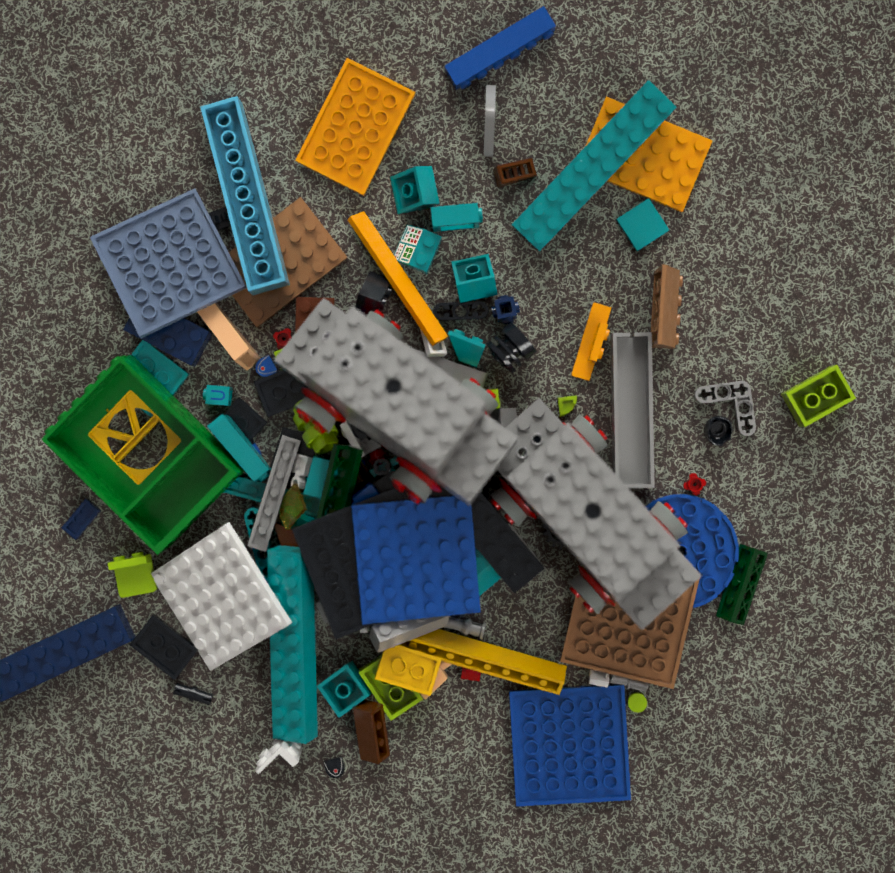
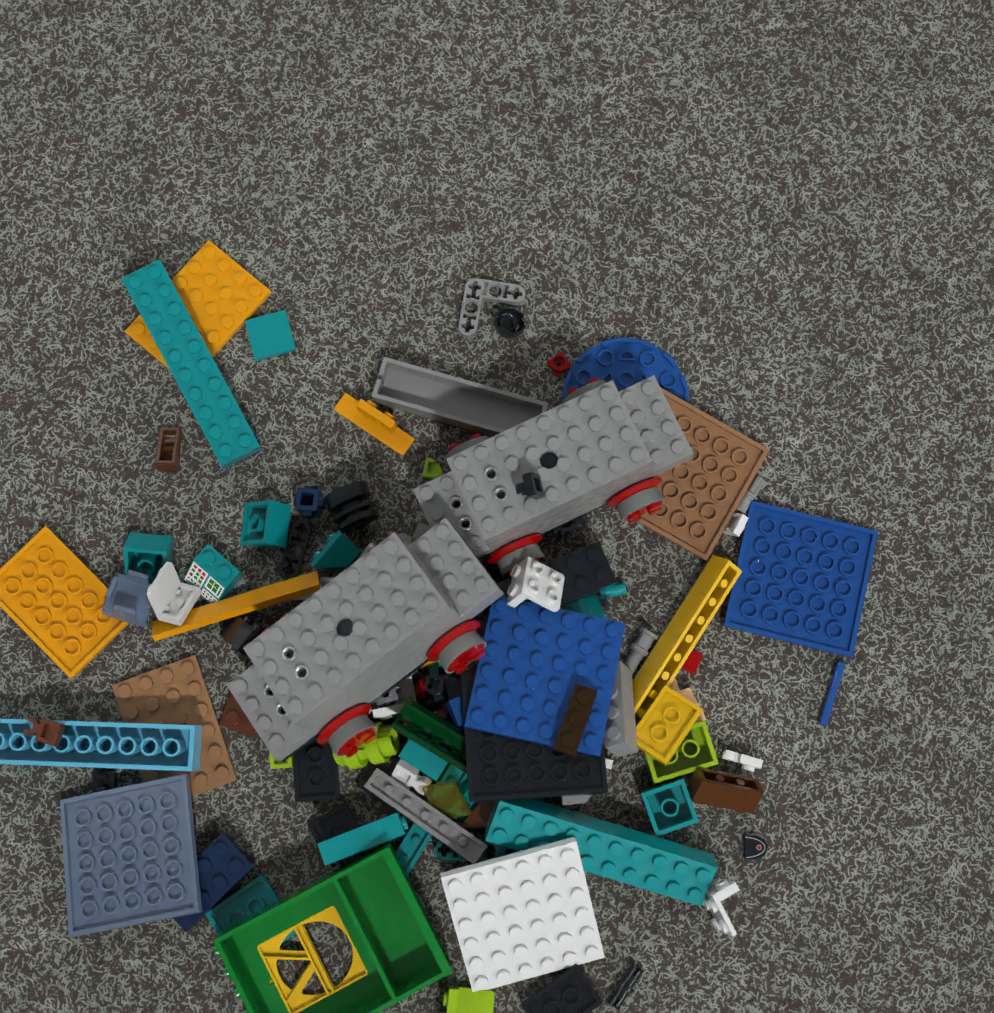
camera: 70 degrees left, 10 degrees down
light nougat slope [198,303,261,371] -> none
teal brick [203,385,233,406] -> none
blue tile [255,355,279,377] -> none
red plate [273,328,292,350] -> none
teal window [431,203,483,232] -> none
blue brick [444,6,556,90] -> none
light grey beam [484,85,496,157] -> none
lime tile [627,692,647,713] -> none
medium nougat slope [651,264,683,349] -> none
dark green fence [716,544,768,625] -> none
lime brick [781,365,856,427] -> none
none -> copper plate [23,718,66,747]
none -> sand blue panel [102,570,152,628]
none -> white bracket [147,561,202,626]
none -> white bracket [507,556,565,612]
none -> black tile [515,472,545,500]
none -> dark brown plate [553,683,598,757]
none -> teal pin [598,581,627,601]
none -> white plate [722,750,763,772]
none -> blue bar [818,661,846,726]

